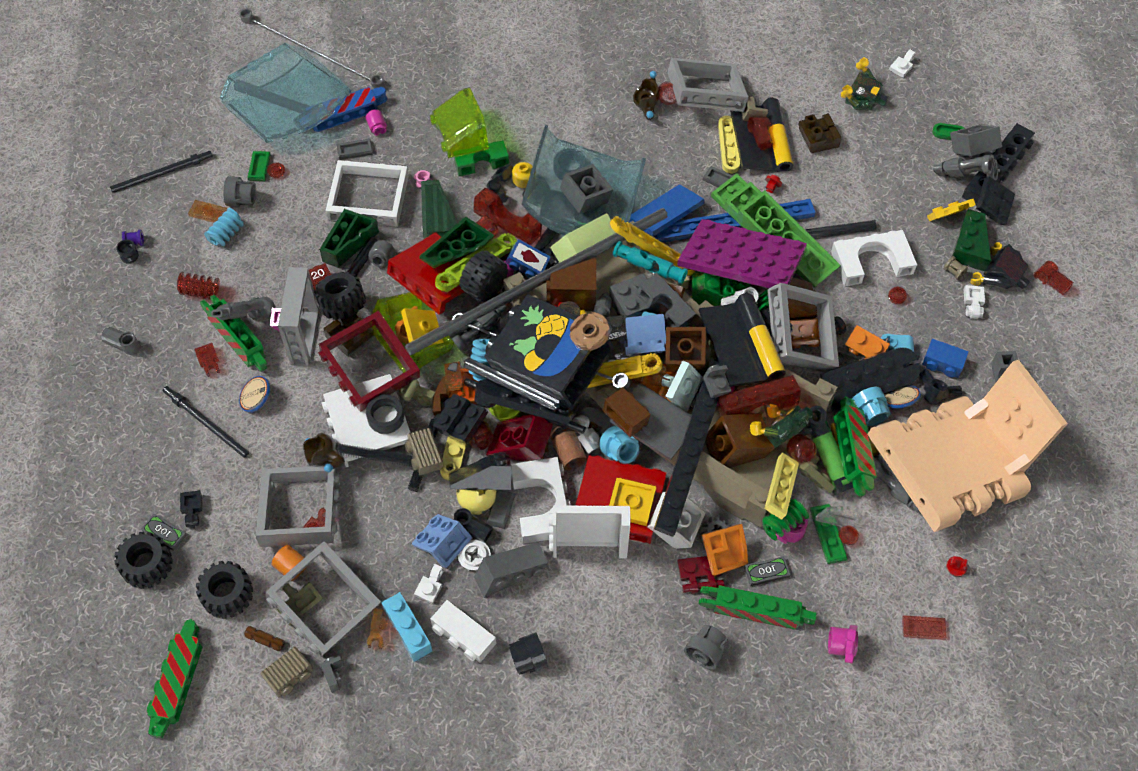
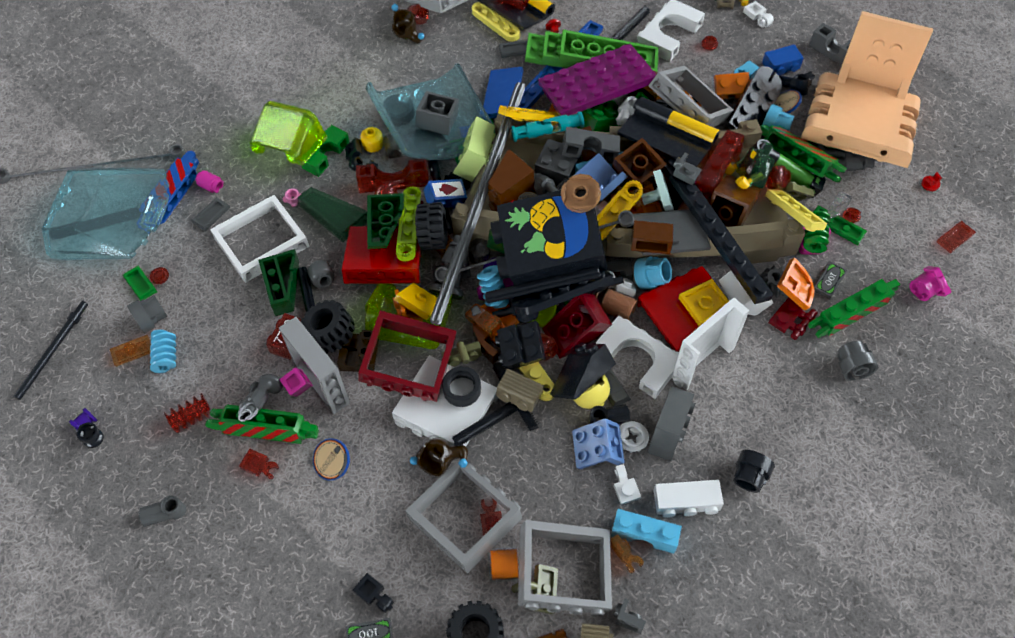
camera: 40 degrees left, 0 degrees up
black bar [162,386,249,458] -> none

